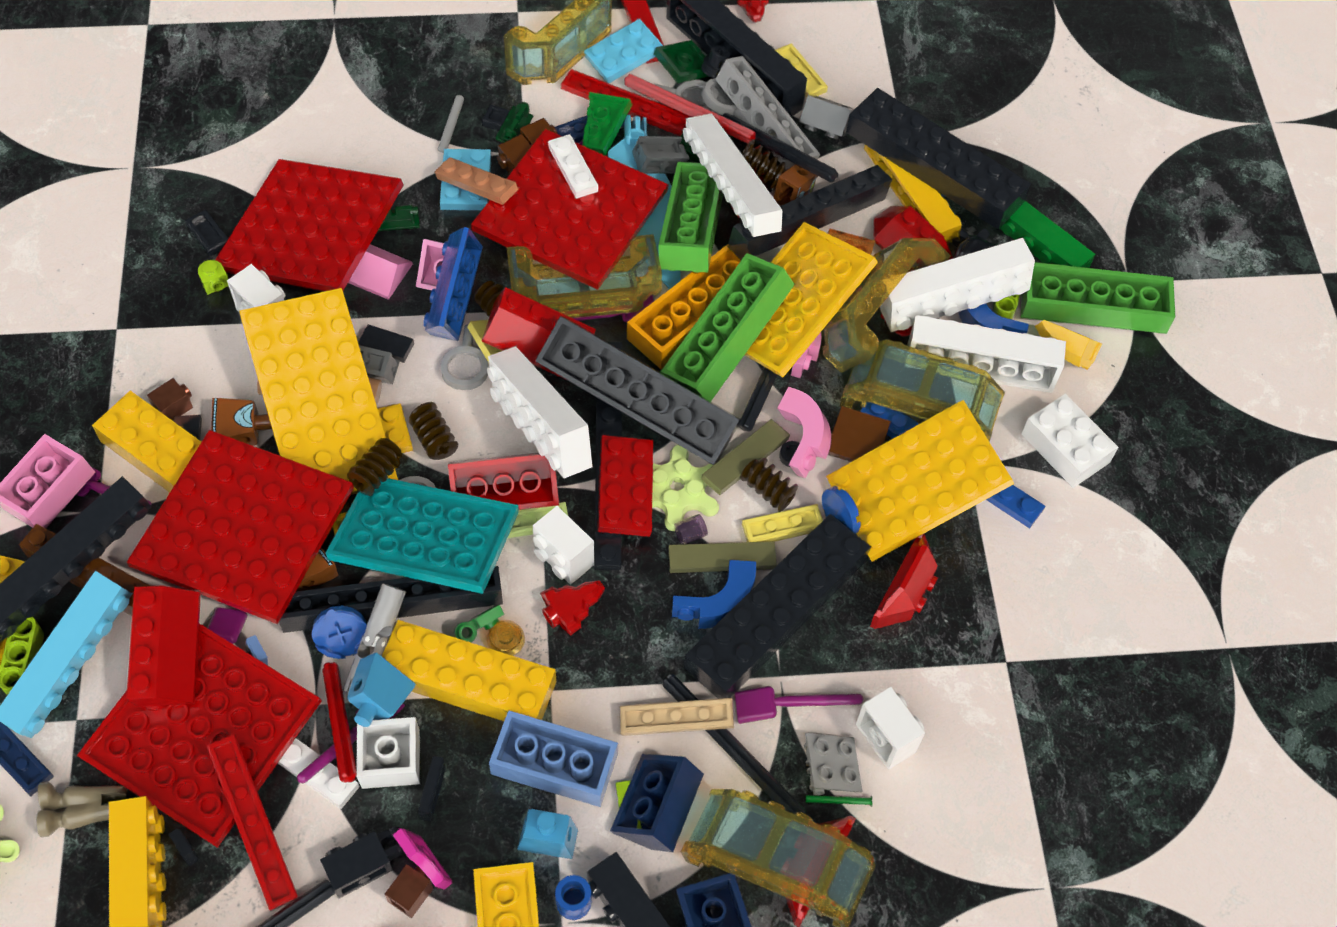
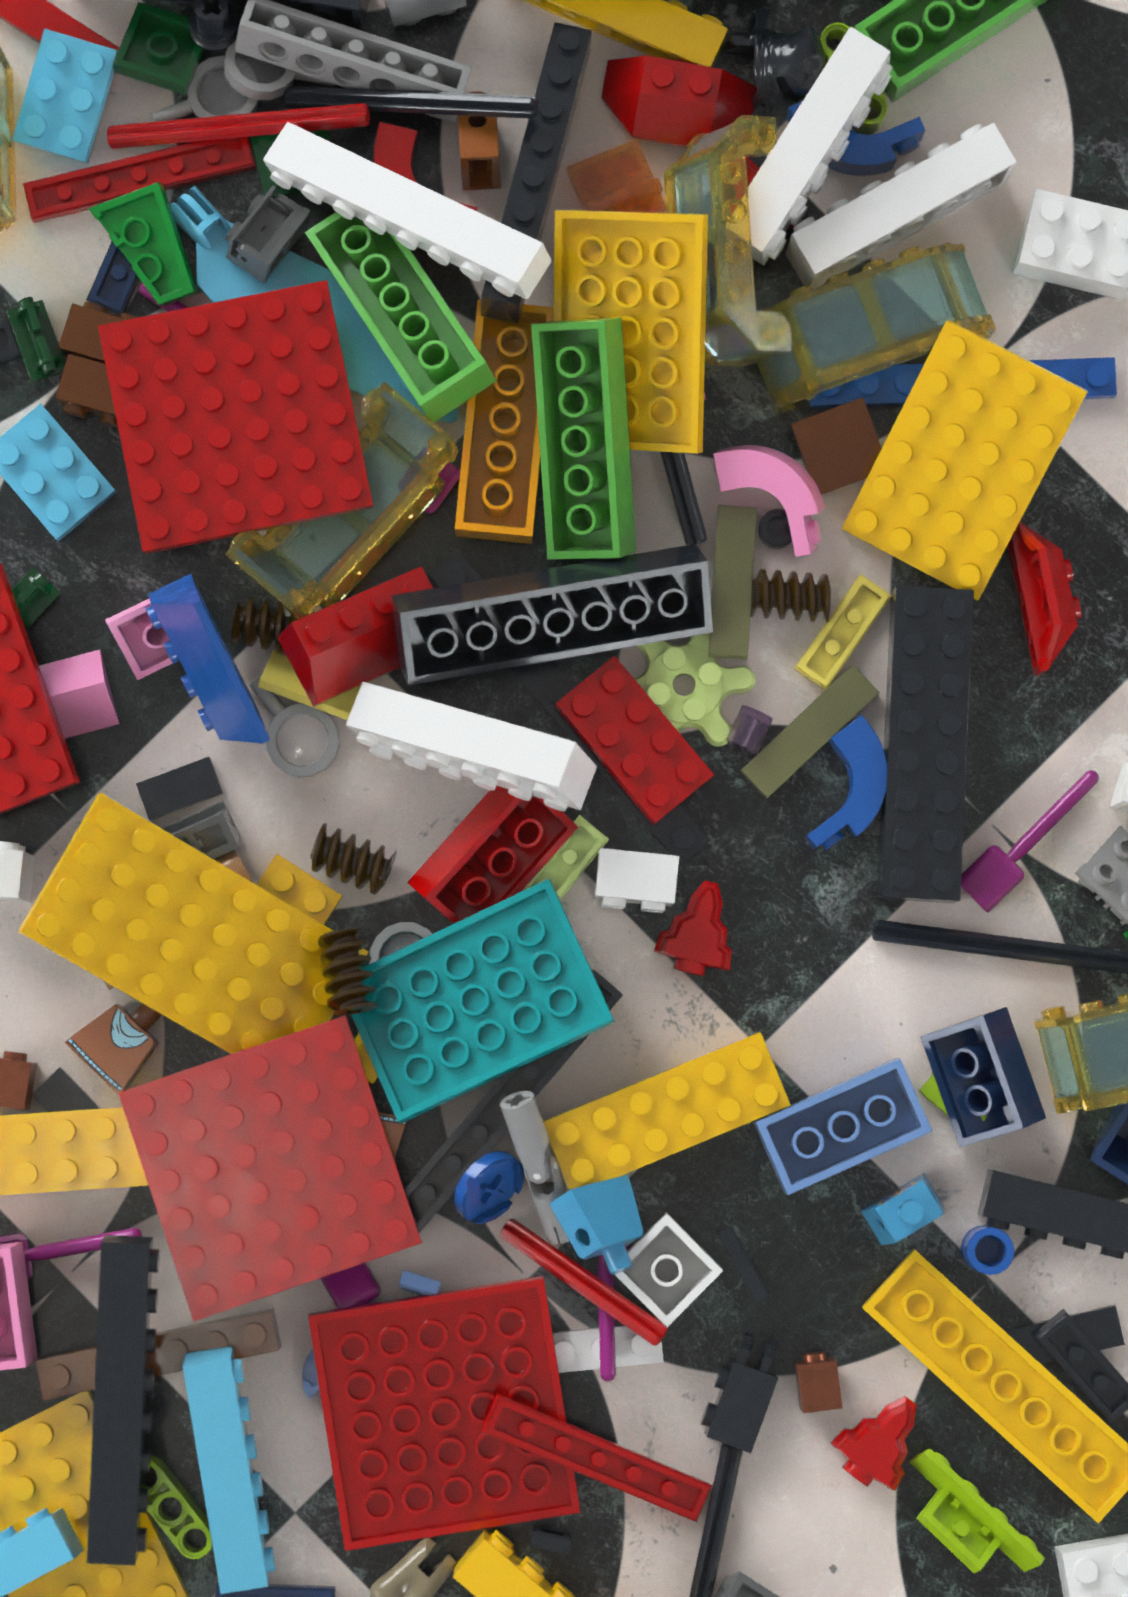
camera: 45 degrees left, 25 degrees up
red slope [126,586,201,707] -> none
dark pink tile [393,828,452,890] -> none
nougat plate [434,157,519,205] -> none
green plate [453,605,505,642] -> none
clear yellow brick [487,620,525,656] -> none
white plate [548,134,598,199] -> none
tan tile [620,698,734,736] -> none
dark brown piece [741,139,788,190] -> none
blue tile [822,486,861,534] -> none
yellow slope [1035,320,1102,370] -> none

